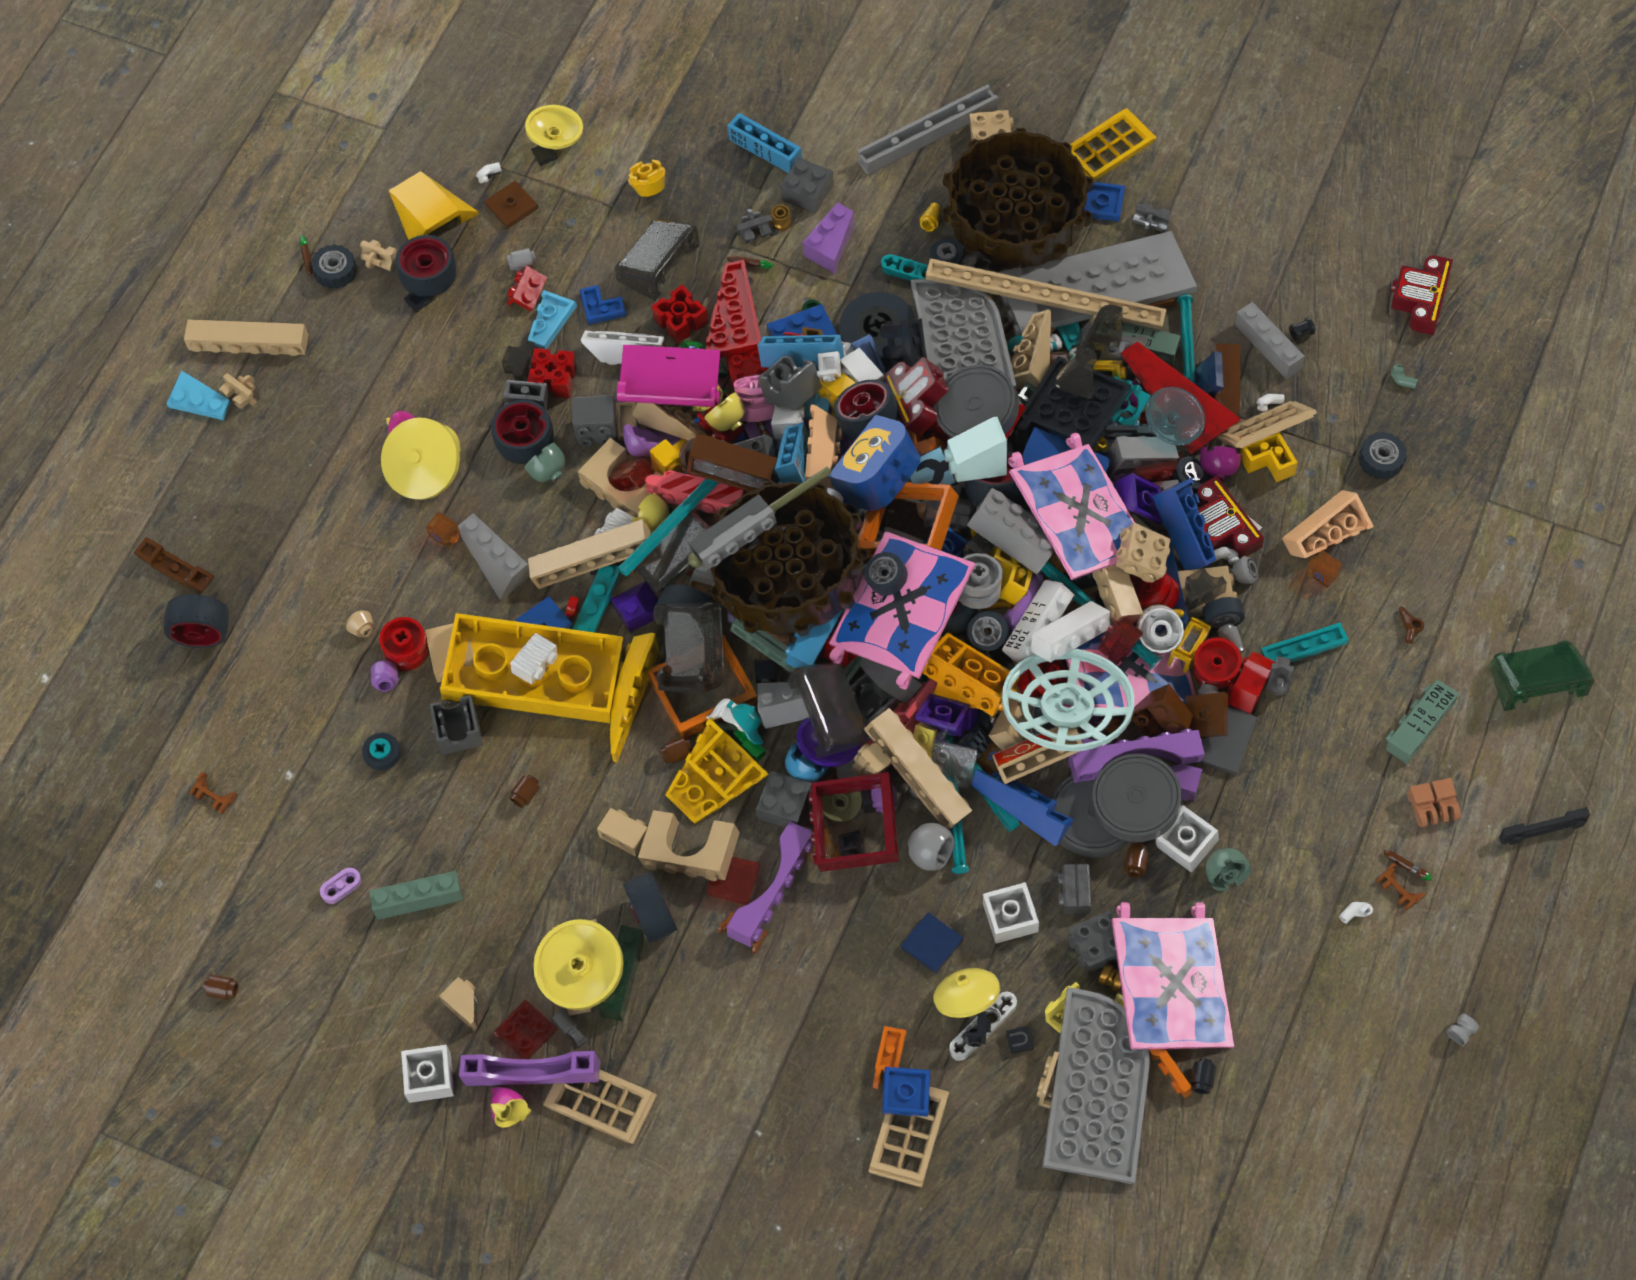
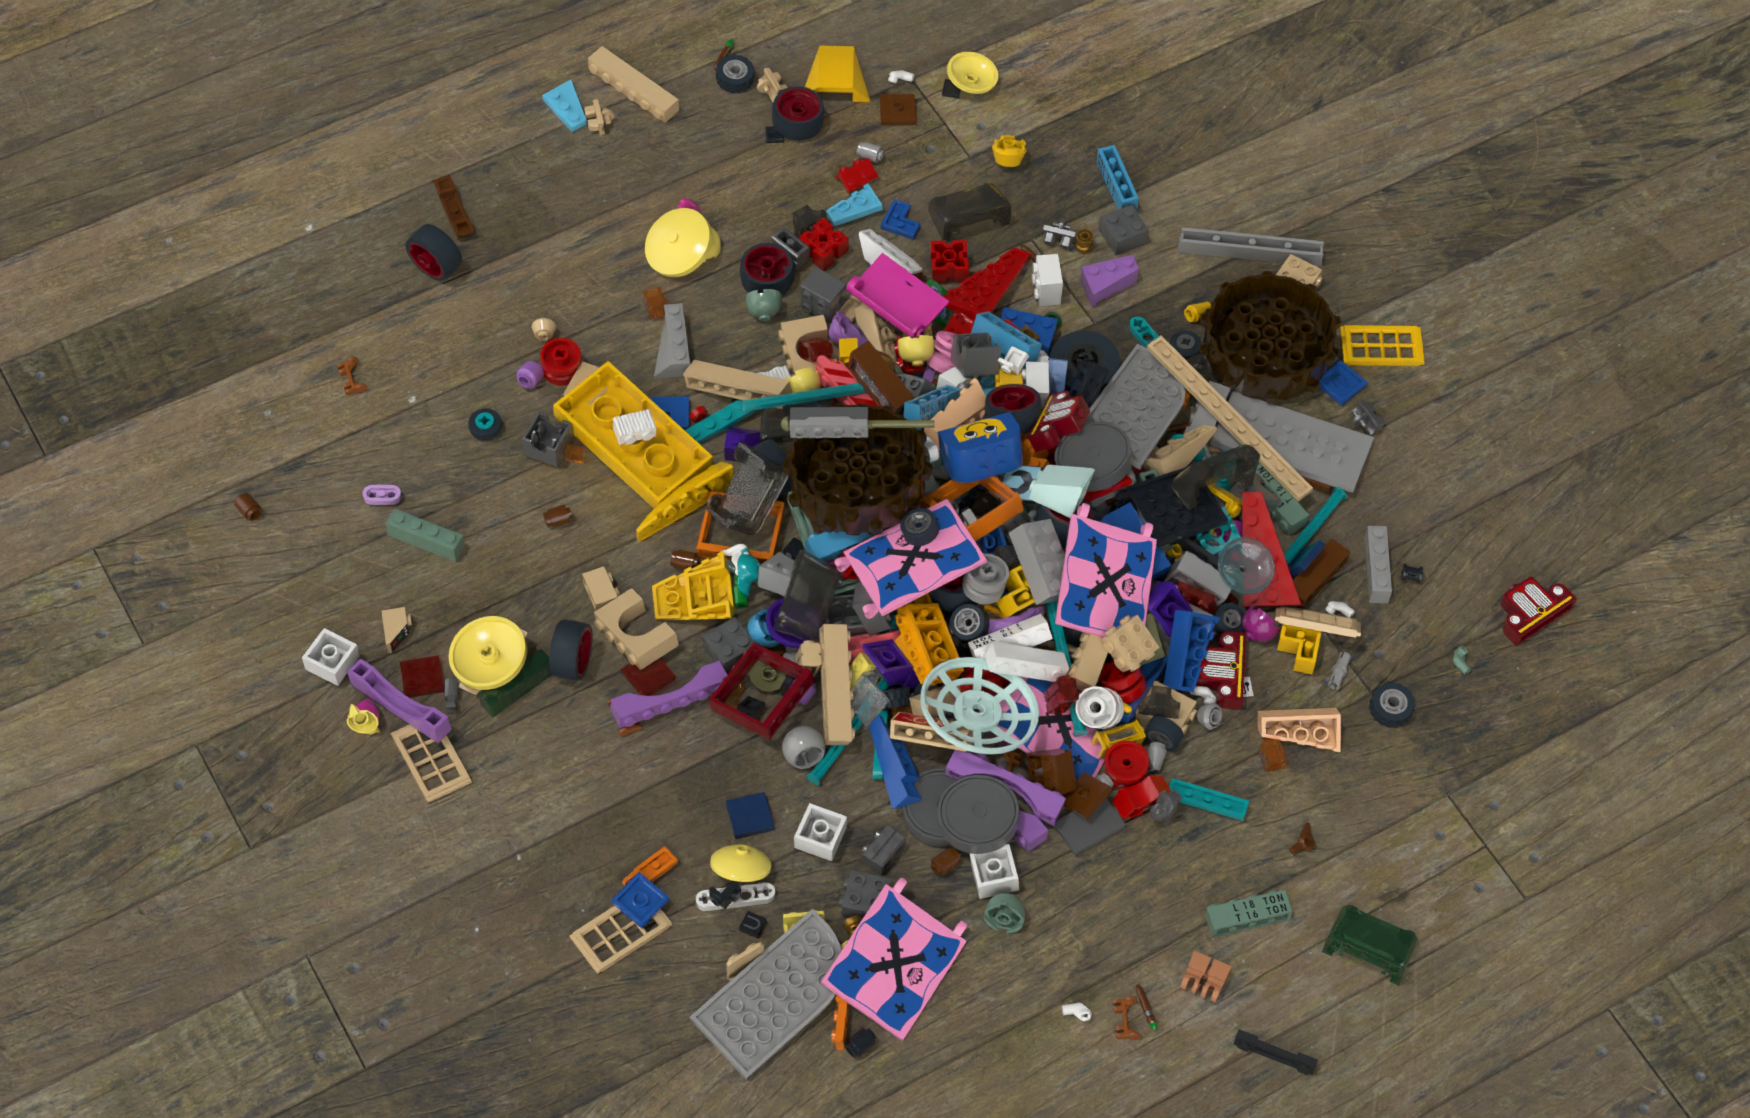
camera: 30 degrees right, 5 degrees down
none -> clear orange tile [564,444,586,464]
none -> white brick [1032,254,1063,306]
none -> light grey pin [1328,652,1351,690]

